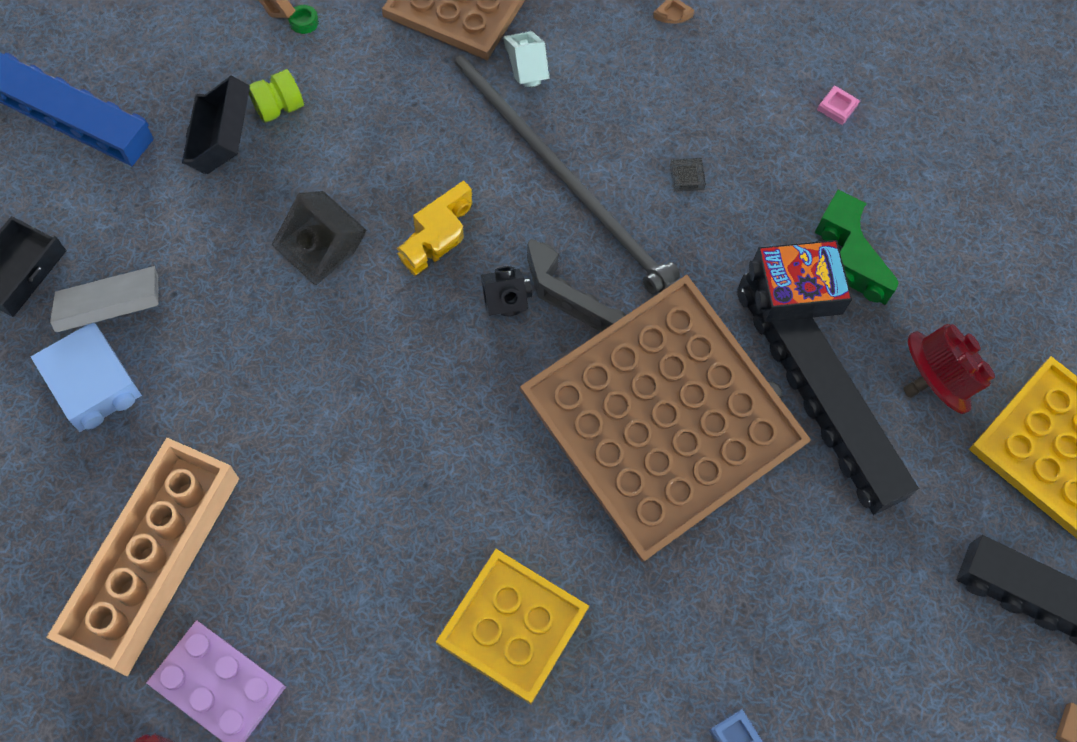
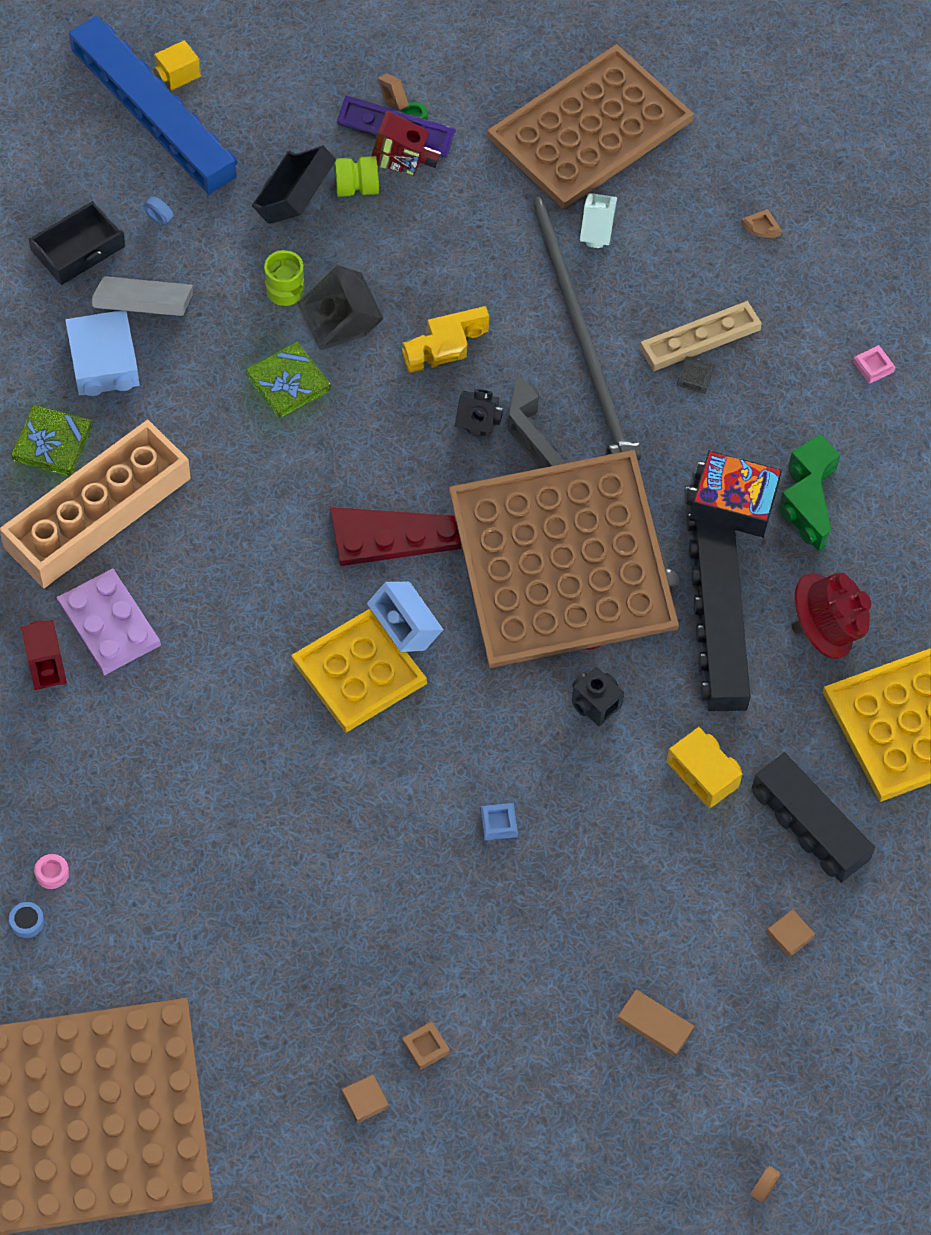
camera: 25 degrees right, 5 degrees down
none -> clear neon green tile [11,404,93,476]
none -> medium blue tile [144,196,173,225]
none -> yellow brick [153,40,201,91]
none -> clear neon green tile [246,341,331,418]
none -> lime wheel [264,250,305,306]
none -> dark red wing [330,507,462,566]
none -> dark purple tile [336,95,456,158]
none -> light blue brick [367,581,444,652]
none -> dark red torso [371,110,441,176]
none -> black brick [571,667,624,726]
none -> tan plate [640,301,762,372]
none -> yellow brick [666,727,743,809]

